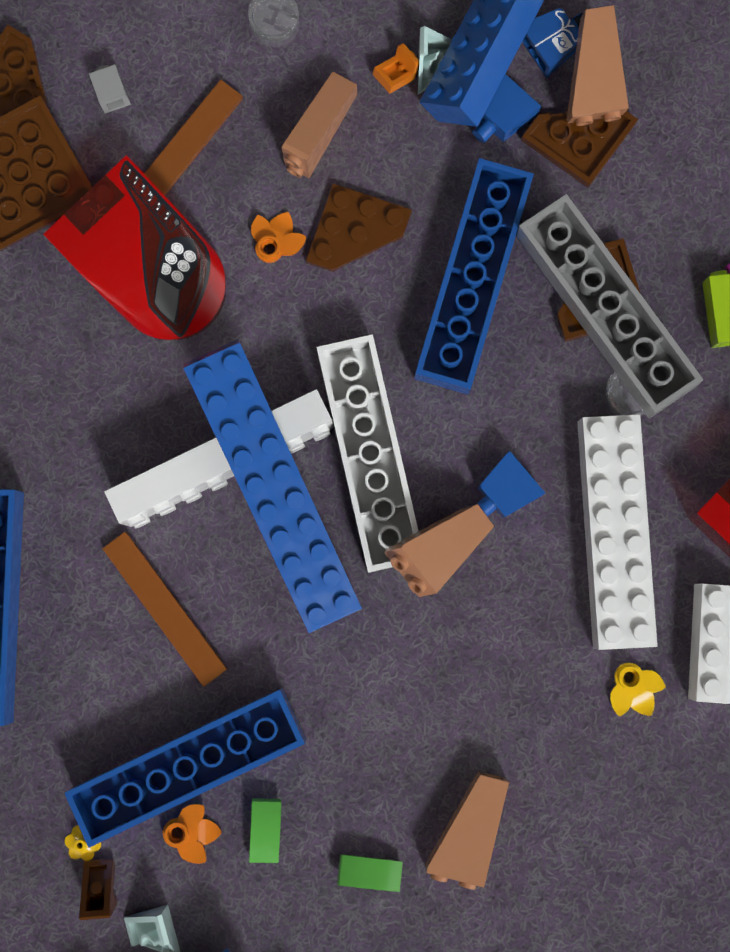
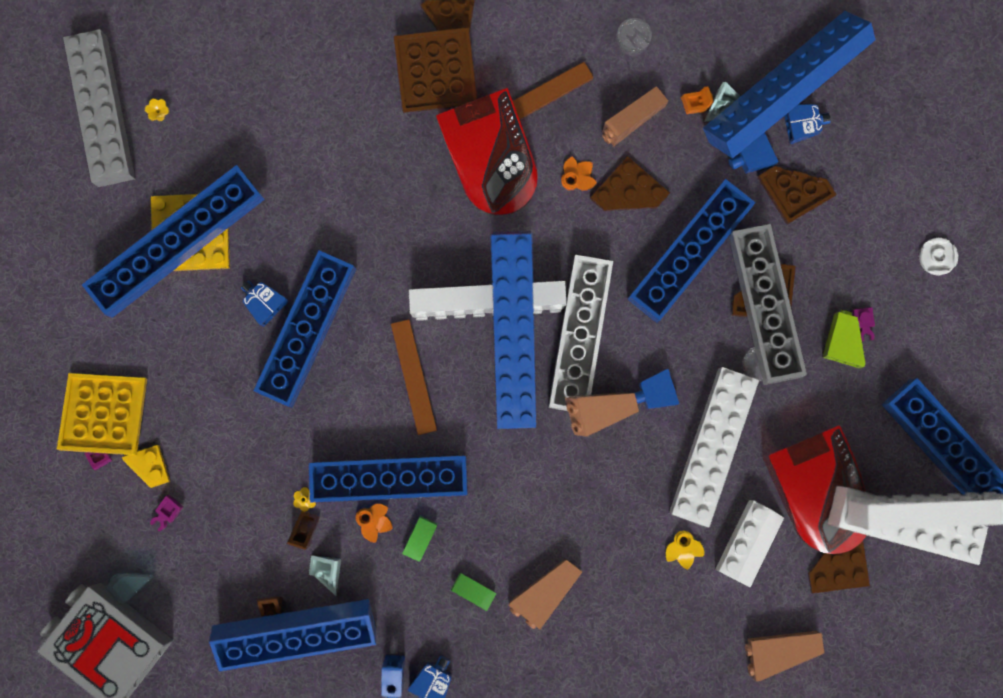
camera: 20 degrees right, 0 degrees up
light grey brick [89,64,131,114] -> none
nougat slope [567,5,629,126] -> none

